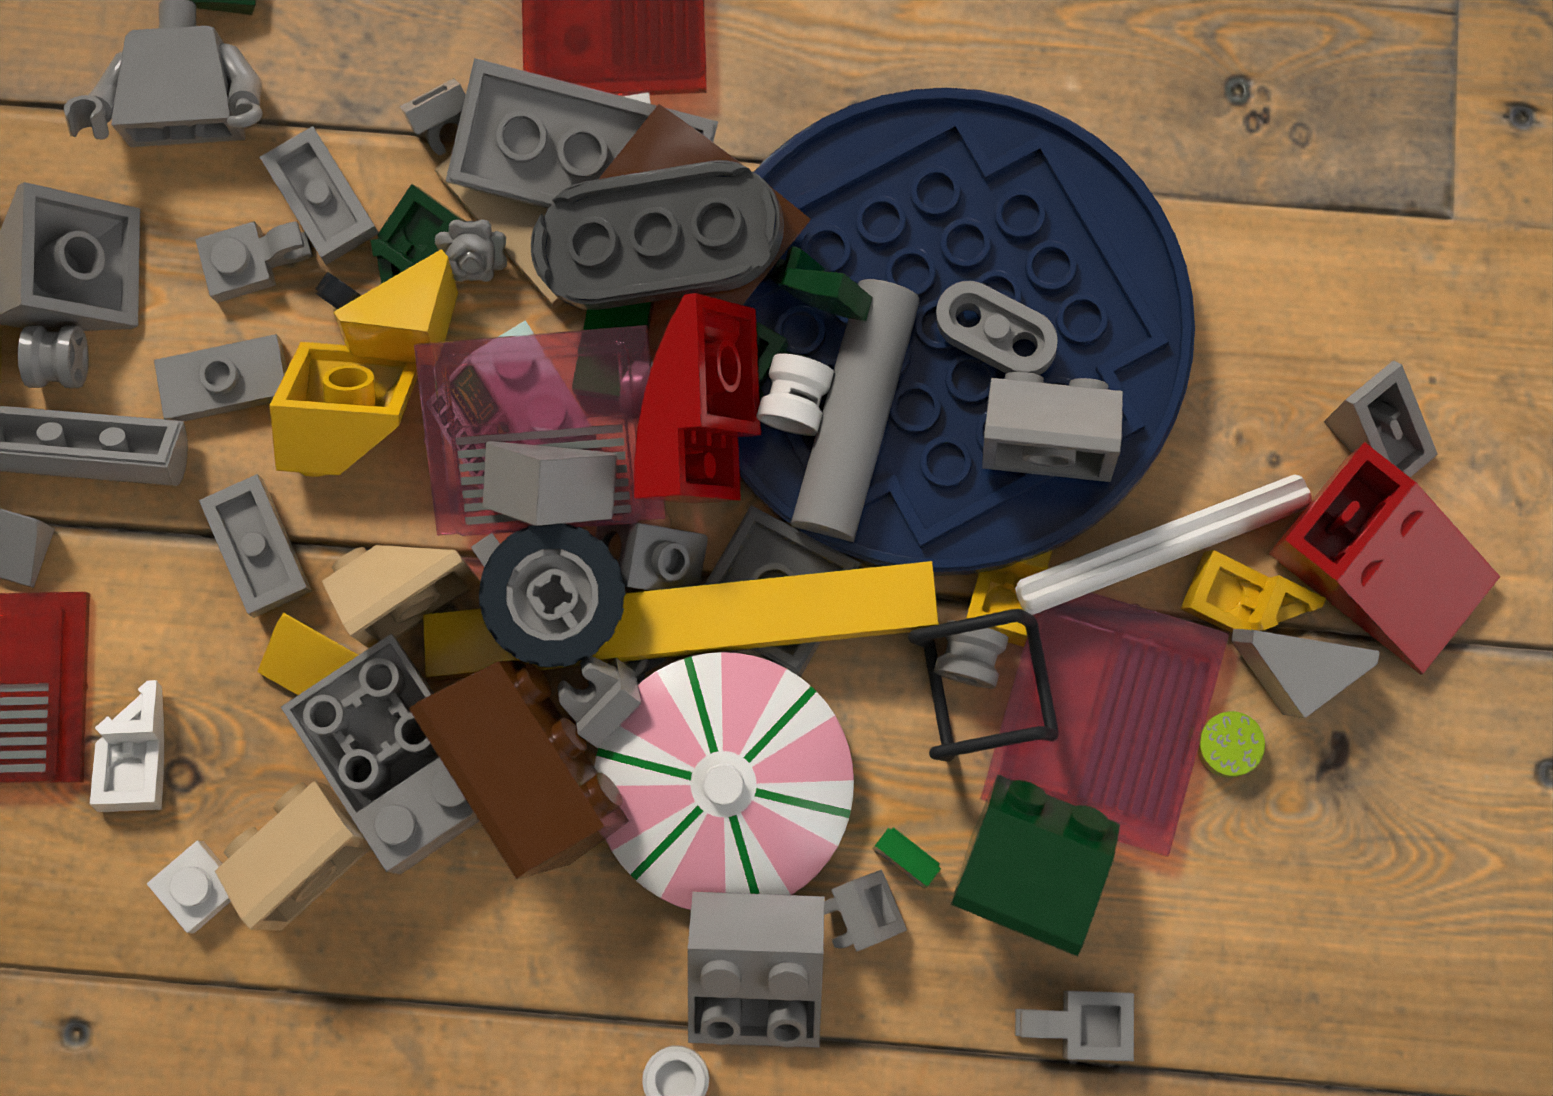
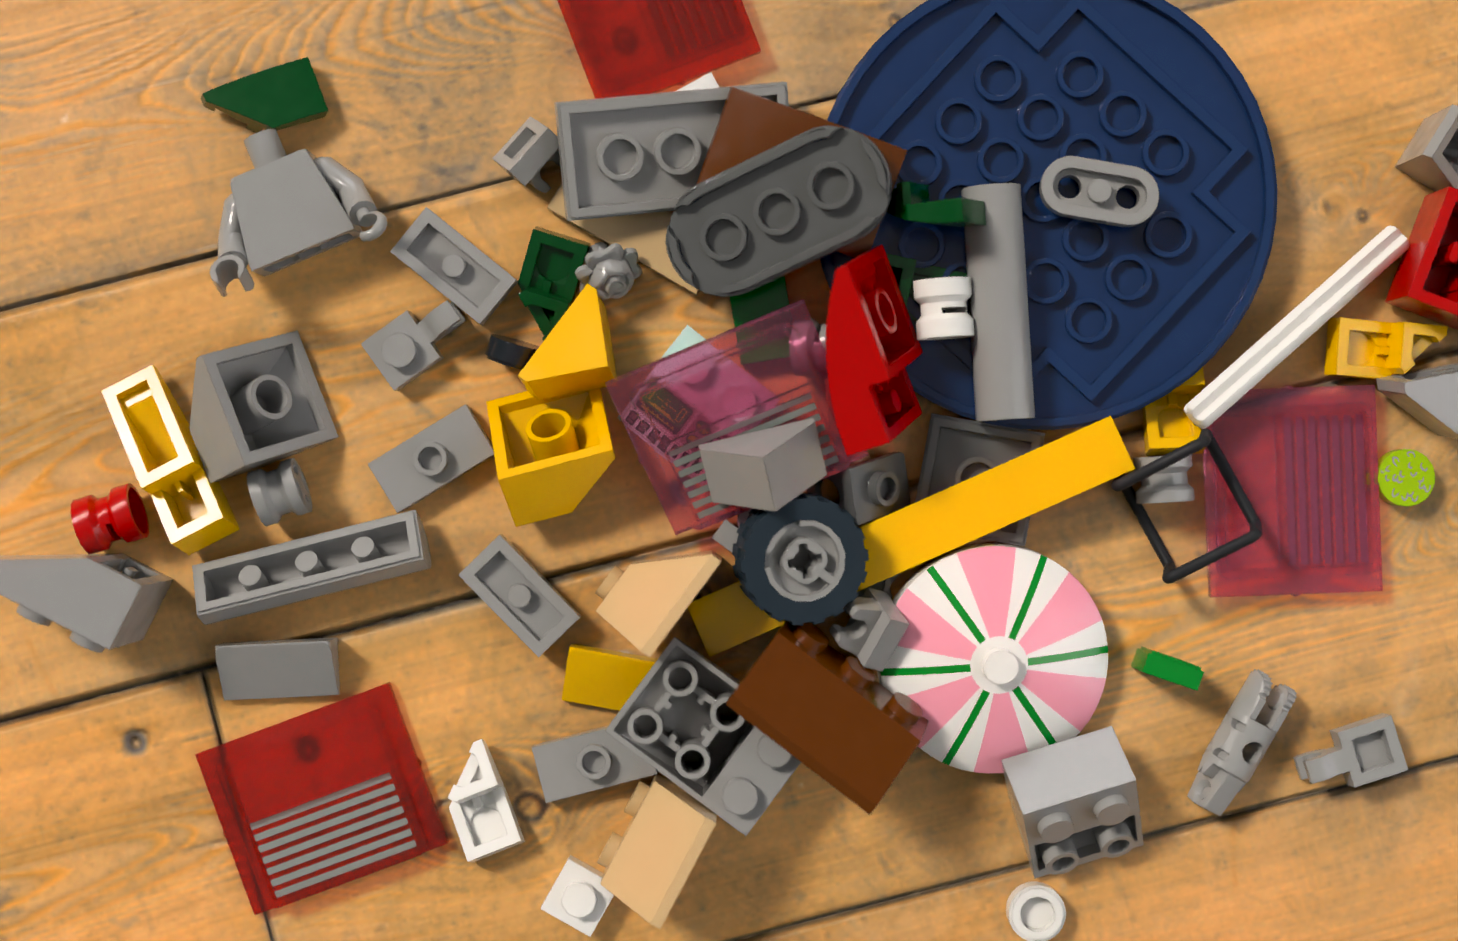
camera: 25 degrees left, 10 degrees up
light grey tile [824,869,907,952] -> none
dark green slope [951,775,1120,957] -> none
light grey slope [982,372,1123,482] -> none
none -> light grey plate [532,725,658,803]
none -> light grey hinge [1187,669,1297,816]

